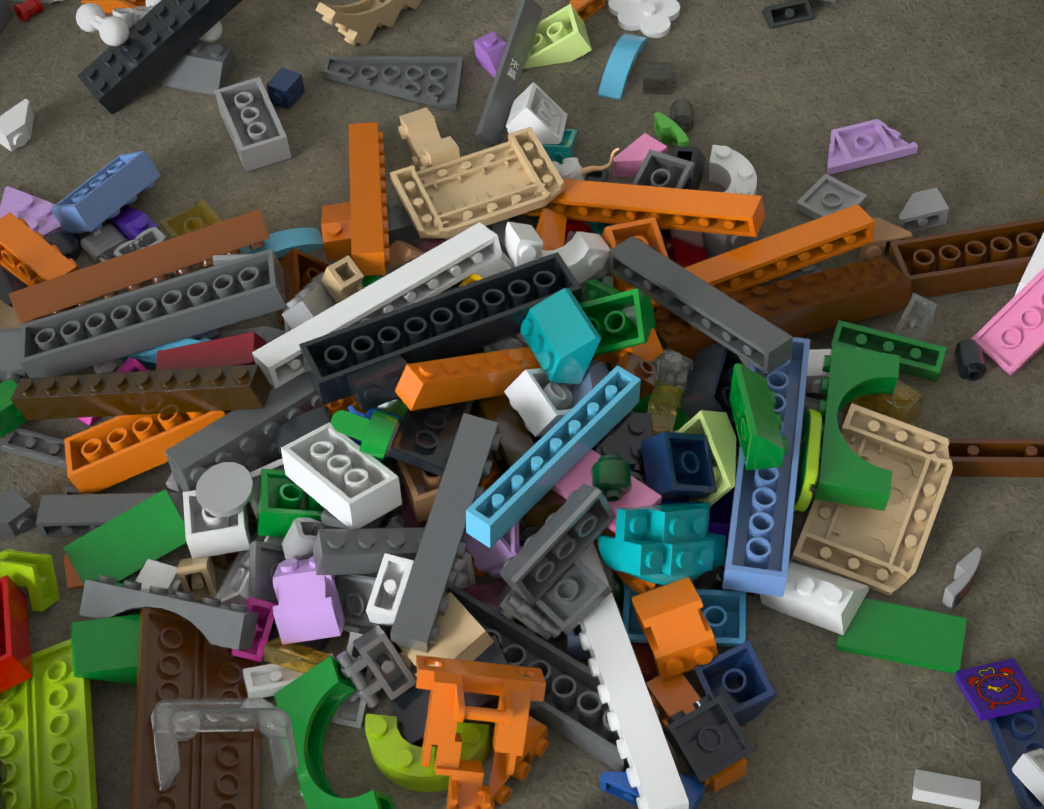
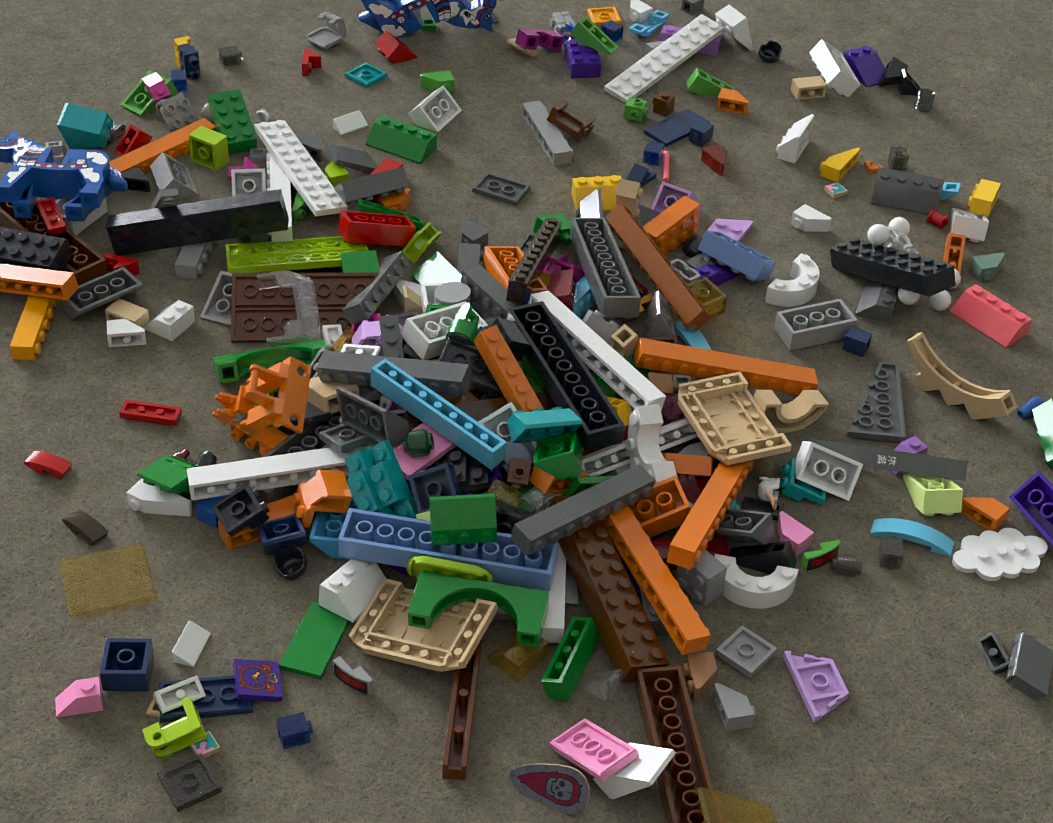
camera: 85 degrees right, 10 degrees down
black brick [954,339,987,381] -> none
none -> black hair [273,545,307,580]
none -> white brick [765,253,819,307]

